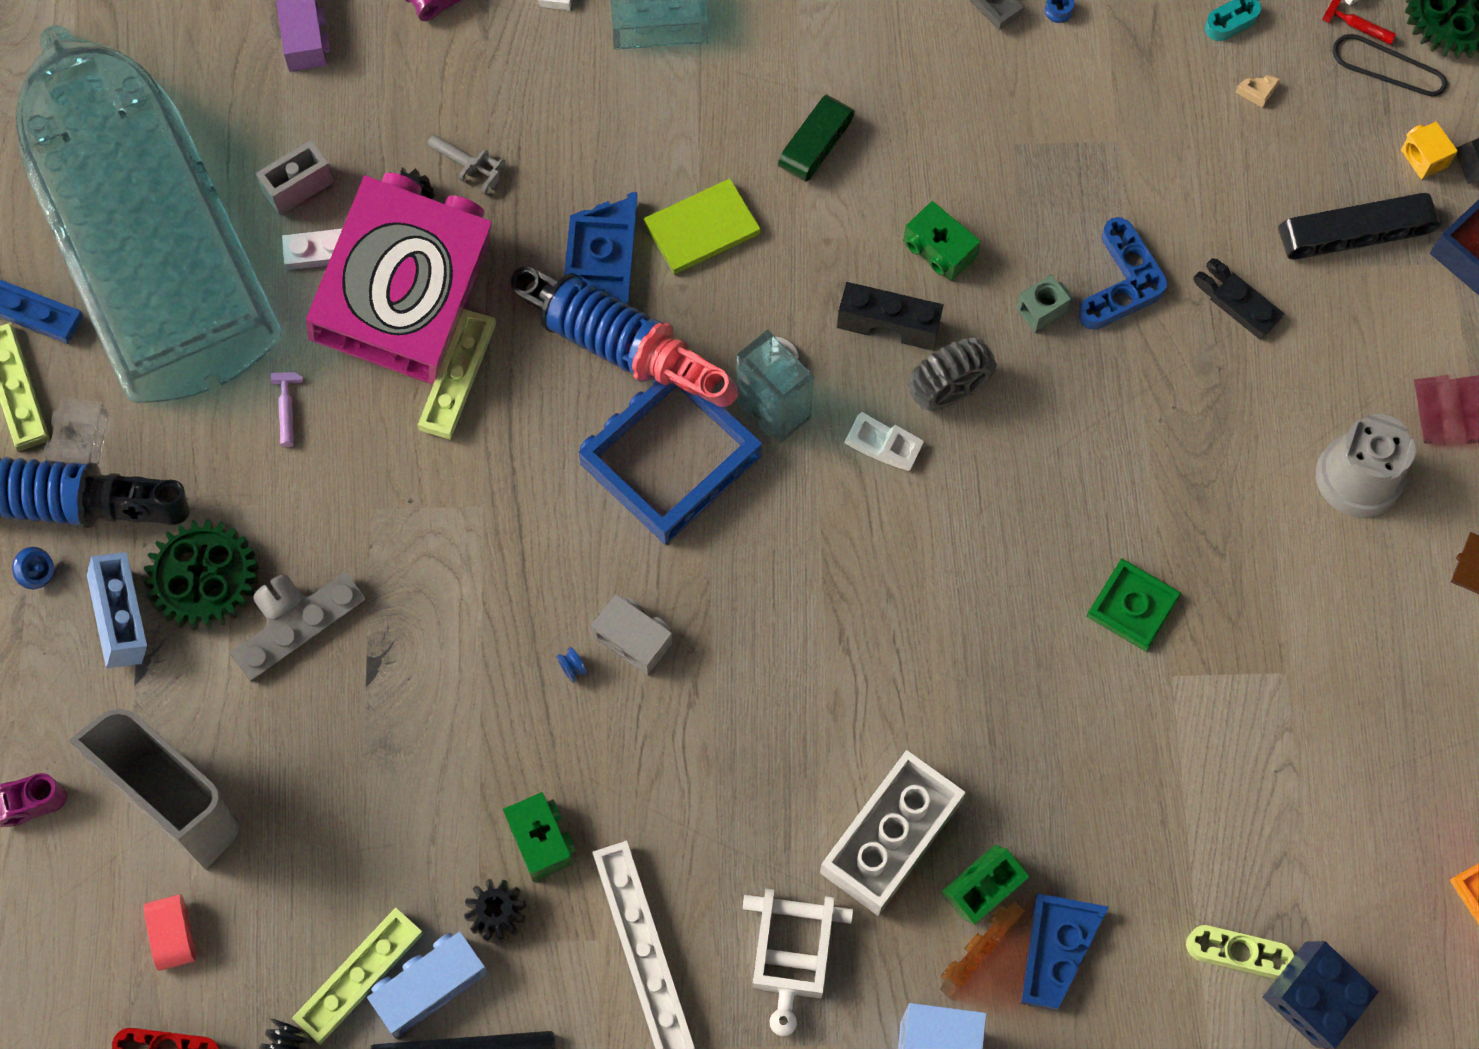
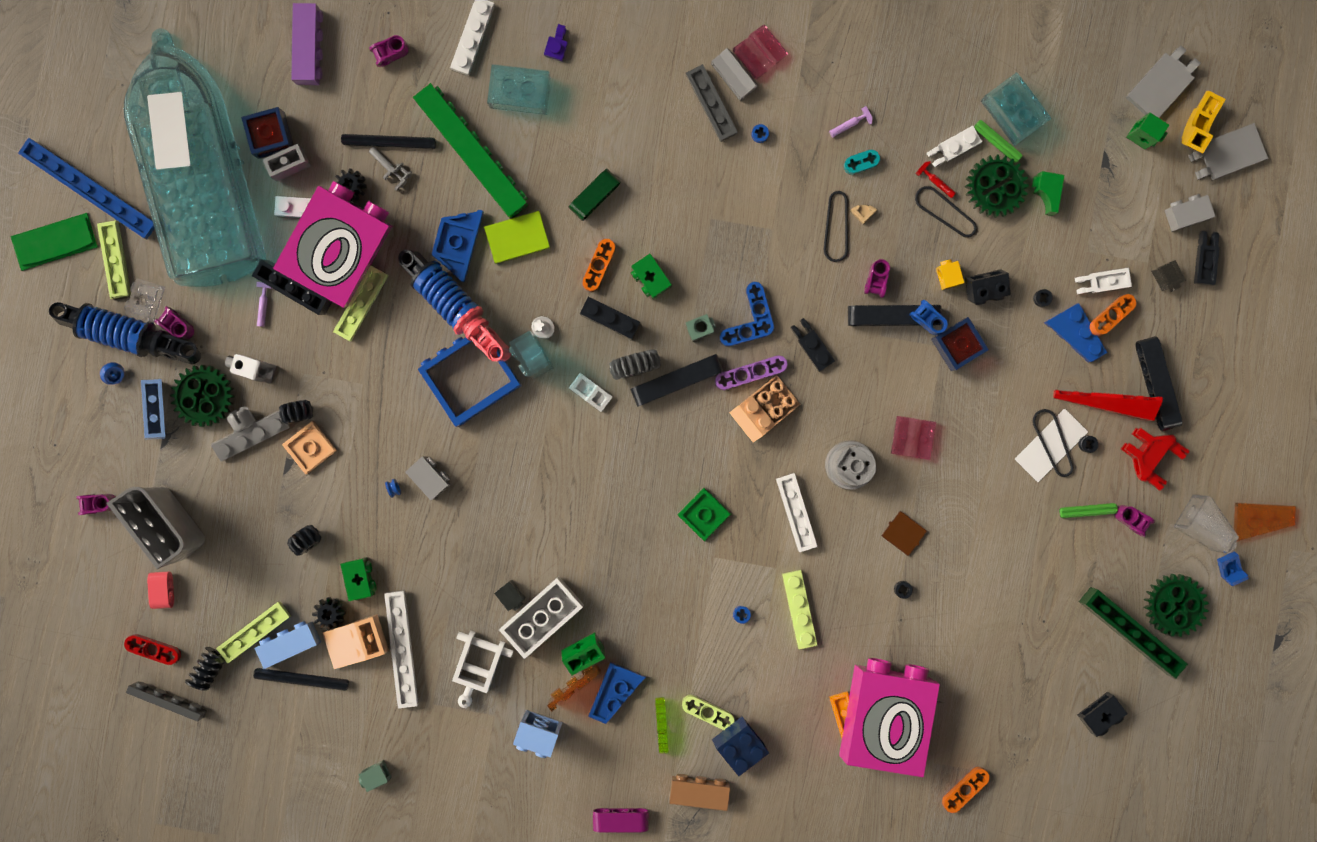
camera: 15 degrees right, 20 degrees up
none -> white sticker [147,92,190,169]
none -> magenta piece [154,306,194,340]
none -> light grey torso [225,354,277,384]
none -> piece [241,107,294,159]
none -> black brick [252,259,332,315]
none -> black gear [279,400,313,424]
none -> light nougat tile [282,421,337,474]
none -> black gear [287,525,322,556]
none -> light nougat slope [322,614,389,669]
none -> black axle [341,134,436,149]
none -> green brick [413,83,528,219]
none -> pearl dark grey brick [494,579,526,612]
none -> orange beam [583,239,615,292]
none -> black beam [630,354,724,407]
none -> clear neon green beam [655,697,669,754]
none -> medium lavender beam [715,356,787,390]
none -> light nougat slope [729,375,801,442]
none -> blue bush [733,606,751,624]
none -> white plate [776,473,817,552]
none -> yellowish green plate [782,570,818,649]
none -> black piece [823,191,848,262]
none -> magenta piece [864,259,890,298]
none -> blue piece [910,300,948,335]

